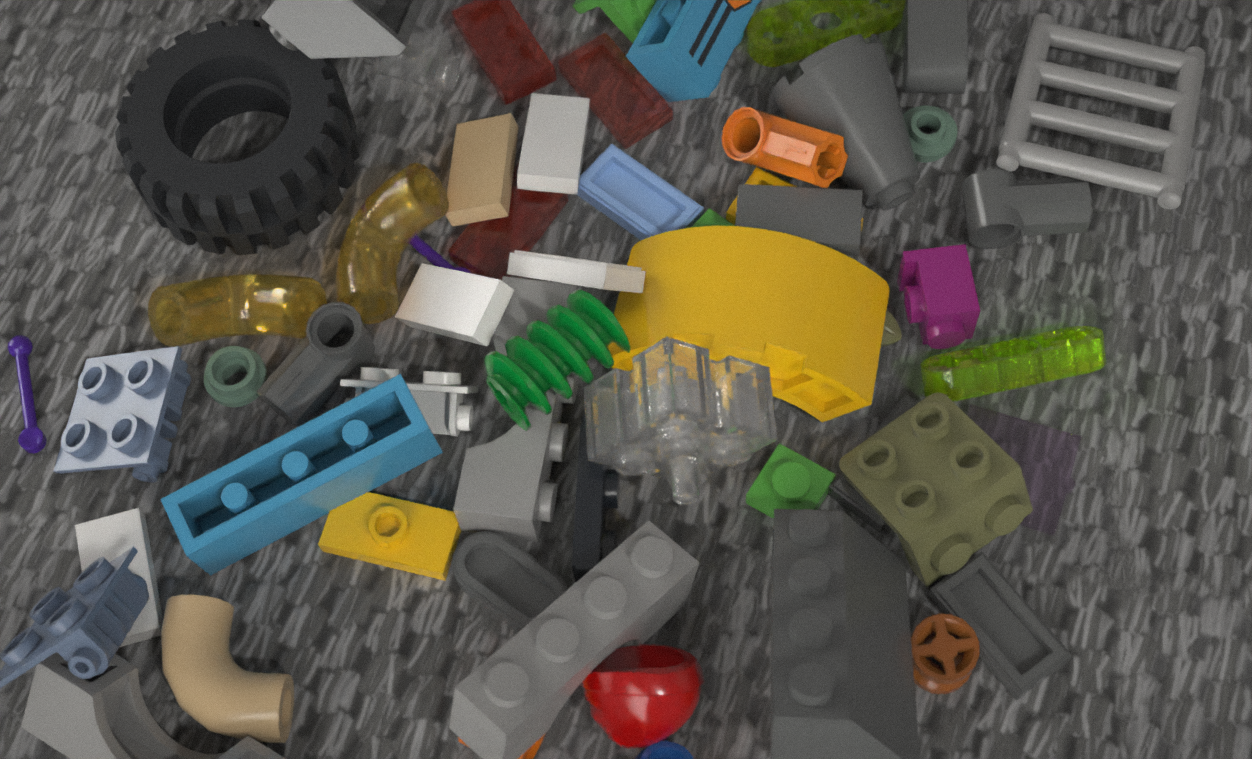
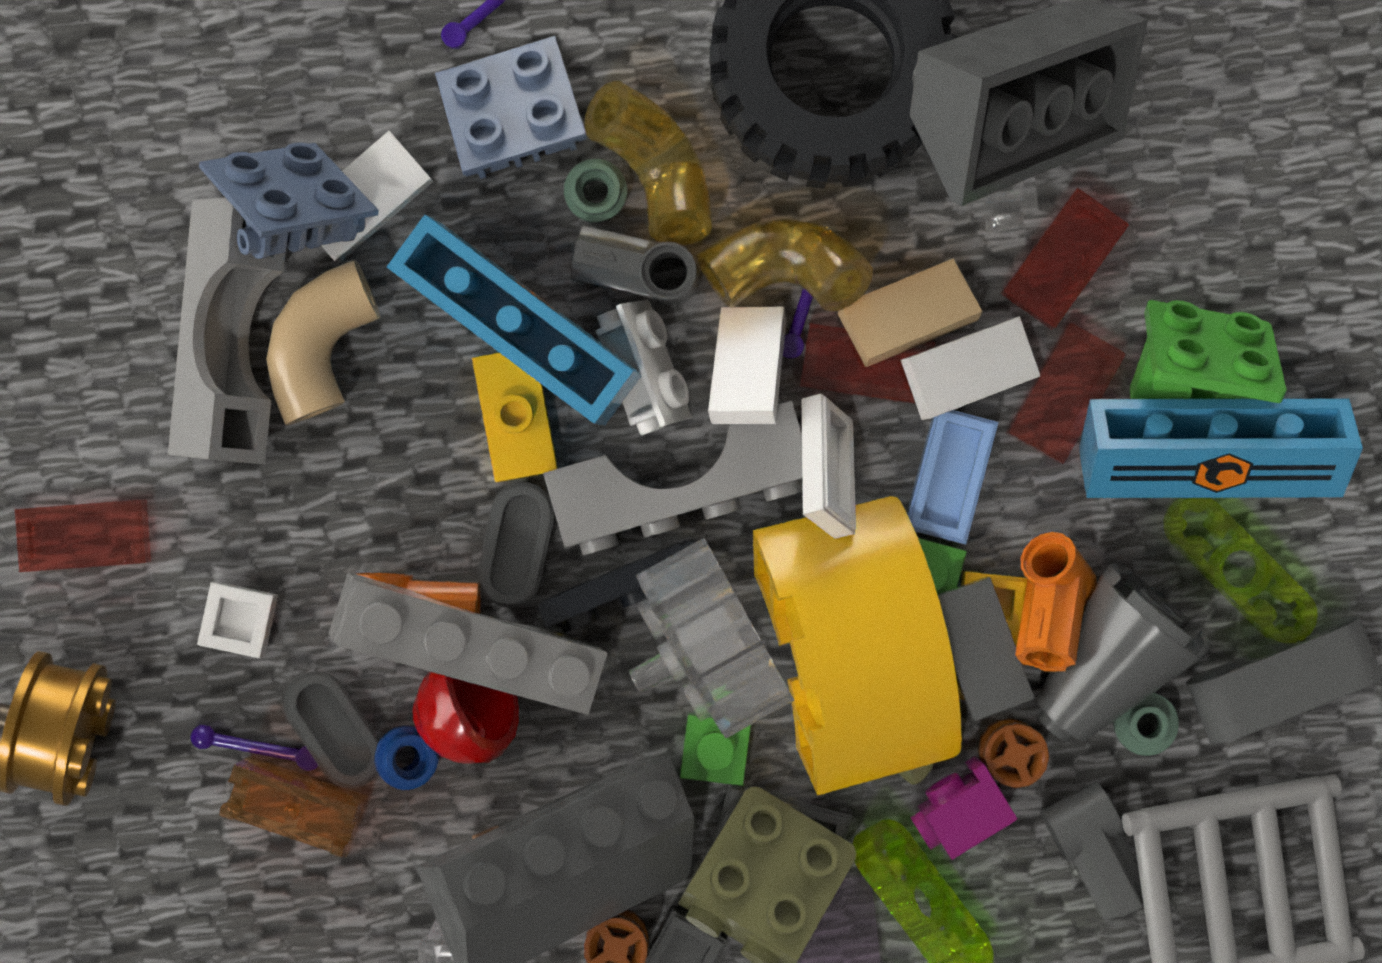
camera: 65 degrees right, 25 degrees up
green piece [484,289,631,431] -> none
none -> dark orange wheel [978,718,1049,788]

